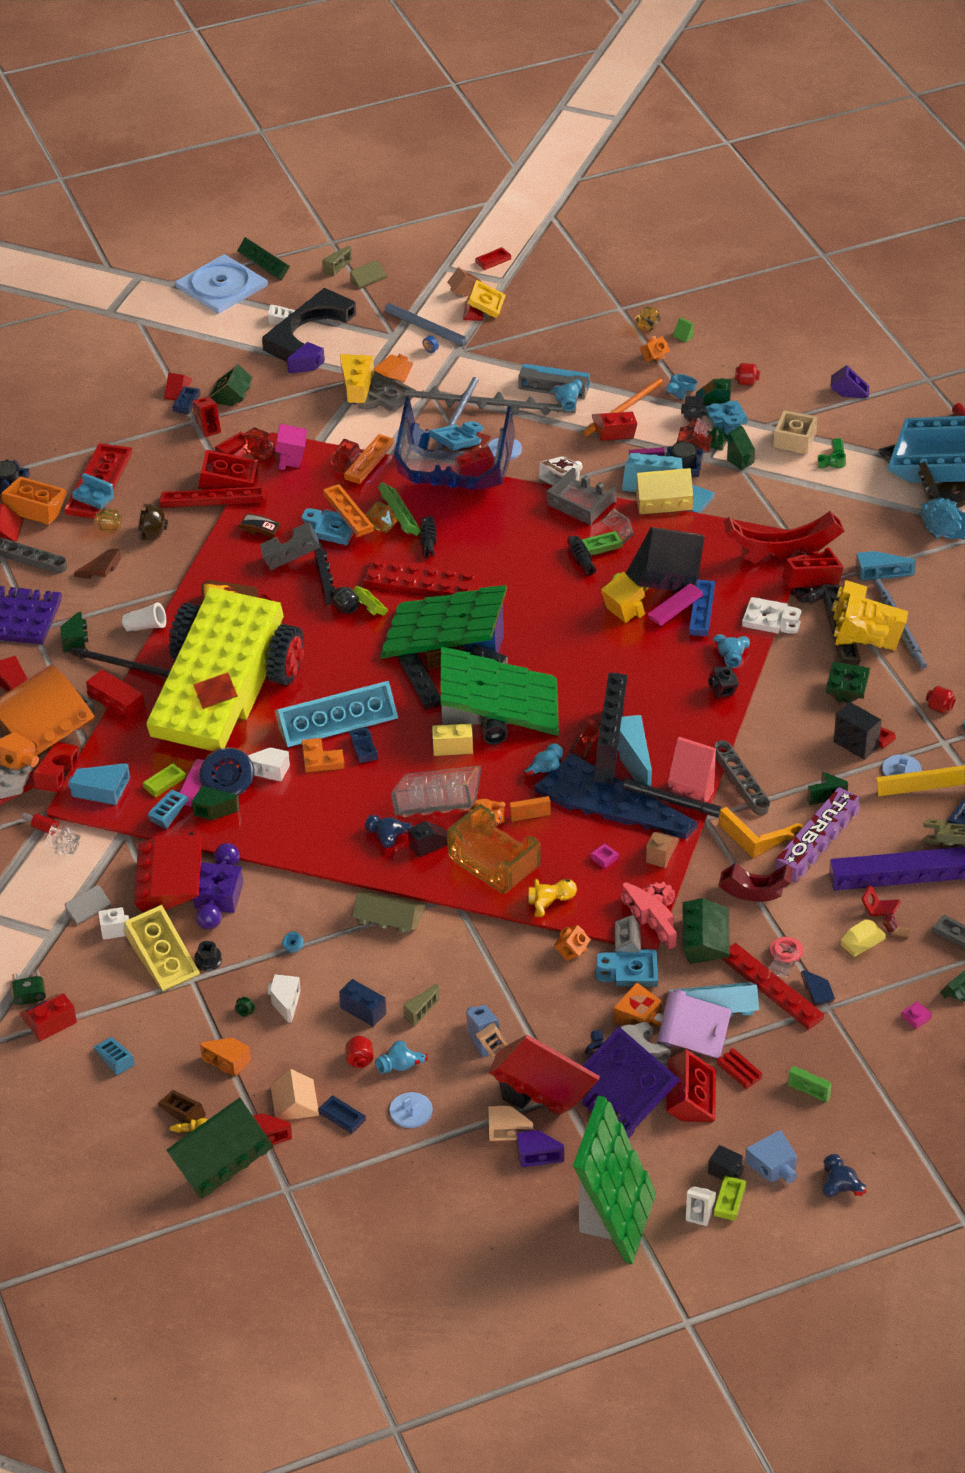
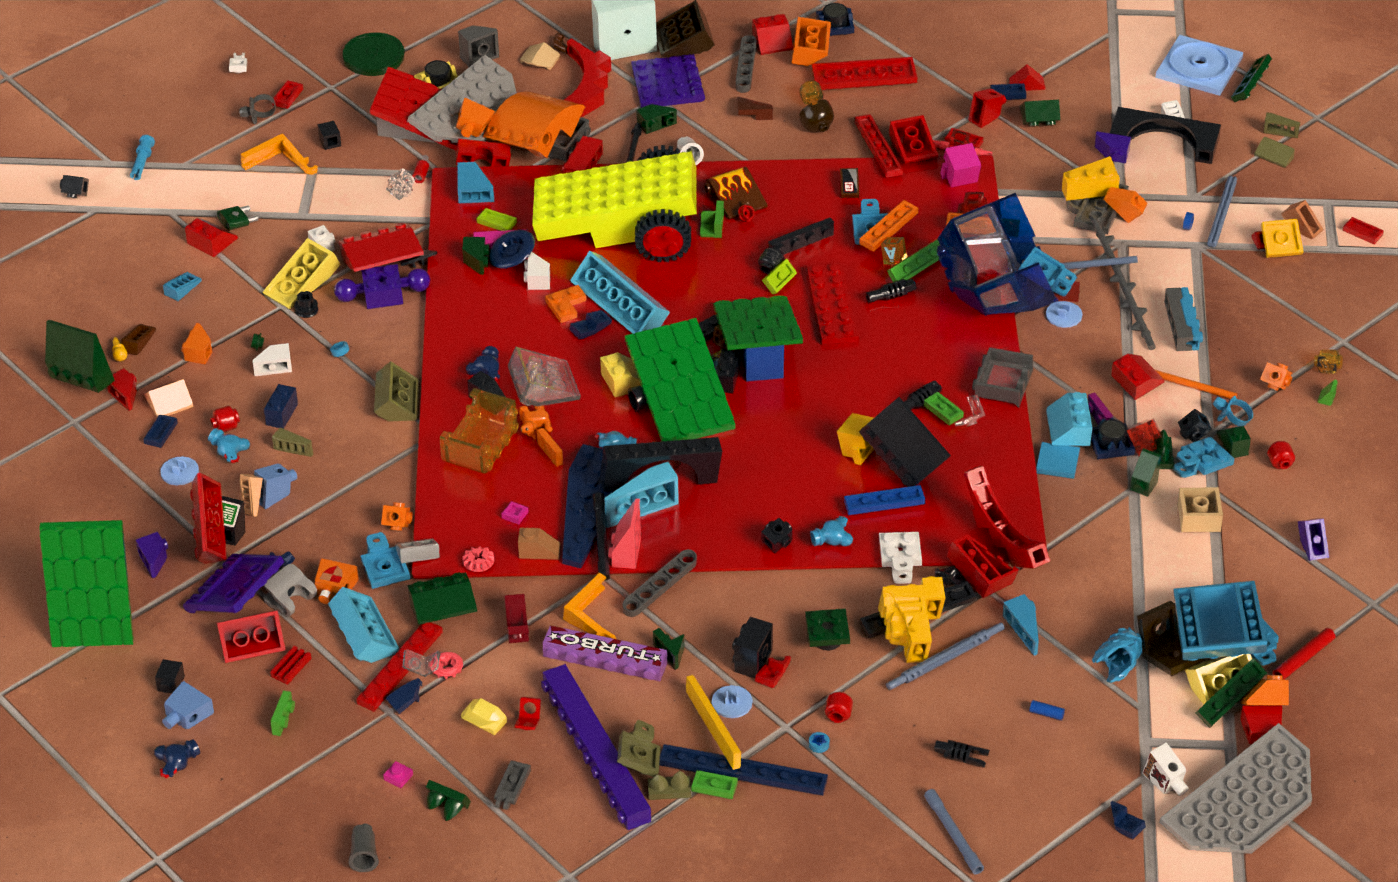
camera: 70 degrees right, 0 degrees up
light grey slope [65,885,111,925] -> none
dark azure bracket [72,473,114,509] -> none
dark azure slope [148,790,189,829] -> none
clear red window [193,672,238,709] -> none
dark grey arch [260,522,320,570] -> none
light nougat slope [489,1105,533,1141] -> none
yellow animal [528,877,577,917] -> none
white torso [539,457,583,485] -> none
dark azure animal [550,379,582,411] -> none
coral slope [621,883,677,949] -> none
light yellow slope [636,468,693,514] -> none
dark pink tile [648,583,703,626] -> none
lavender door [657,990,732,1059] -> none
white slope [686,1186,716,1226] -> none
lime plate [714,1176,746,1221] -> none
green bar [818,438,846,468] -> none
arm [883,913,910,938] -> none

